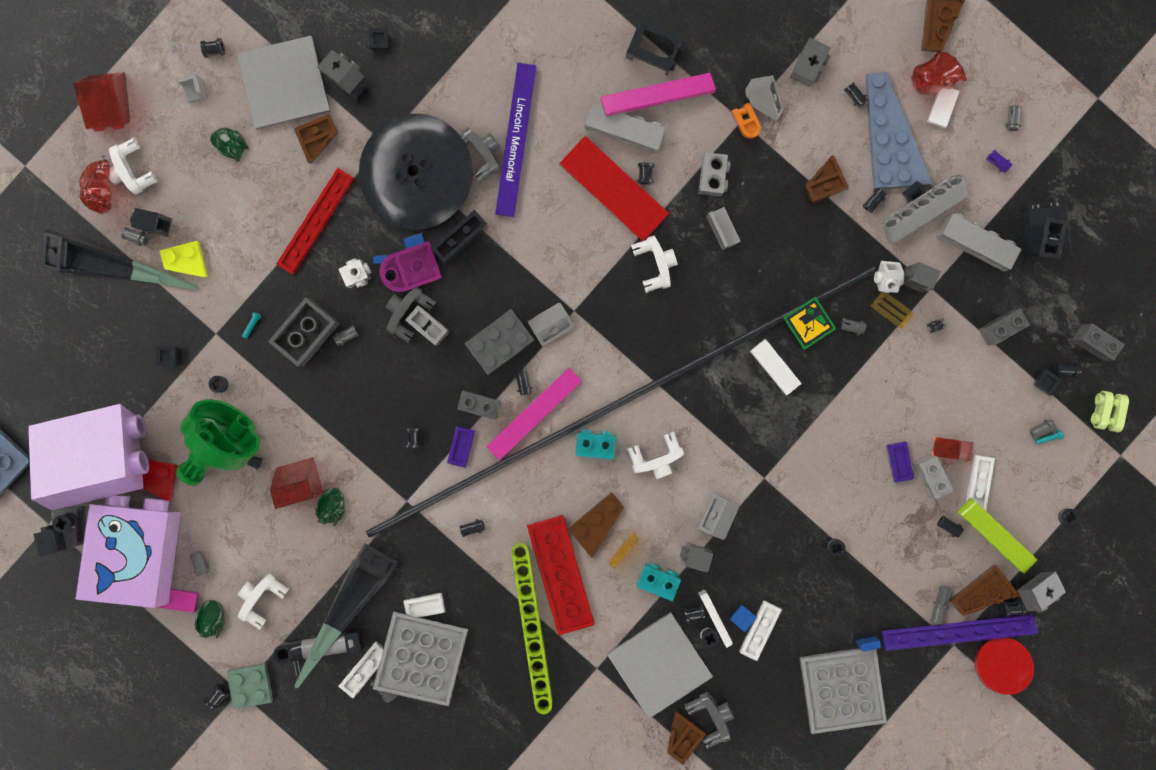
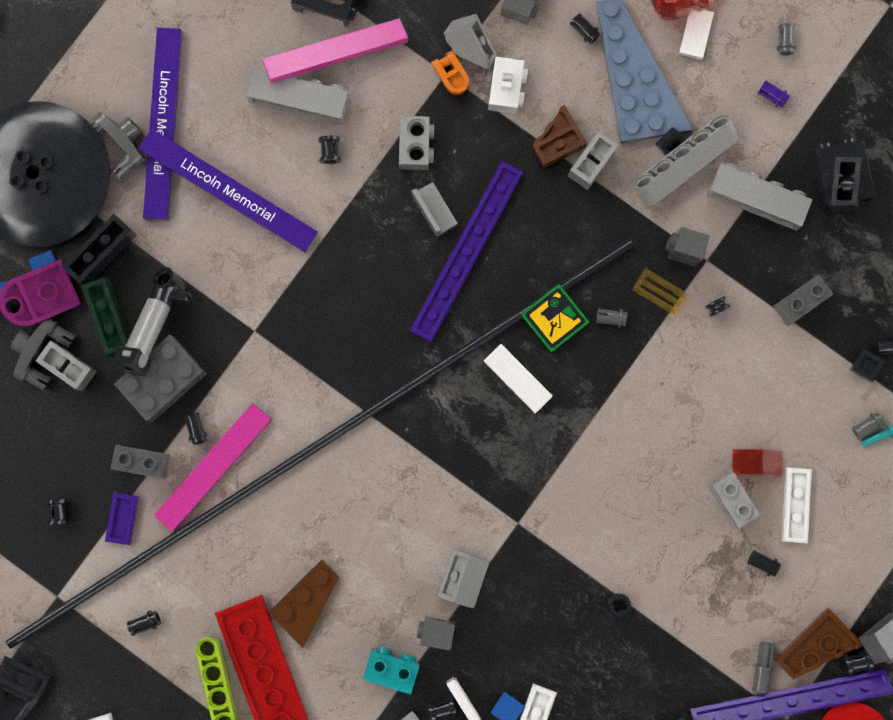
camera: 10 degrees left, 5 degrees down
light grey panel [528,303,575,347] -> none
red tile [559,136,669,241] -> none
teal brick [575,429,616,460] -> none
clear yellow tile [608,532,639,568] -> none
white connector [627,432,685,479] -> none
white connector [631,236,678,293] -> none
black pin [862,188,887,213] -> none
white brick [874,261,904,293] -> none
dark purple tile [886,441,914,483] -> none
lime beam [957,498,1037,574] -> none
none -> clear green brick [81,277,130,358]
none -> piece [113,267,192,376]
none -> dark purple tile [138,128,318,253]
none -> dark purple tile [410,161,523,343]
none -> white brick [488,57,528,114]
none -> light grey brick [568,131,618,190]

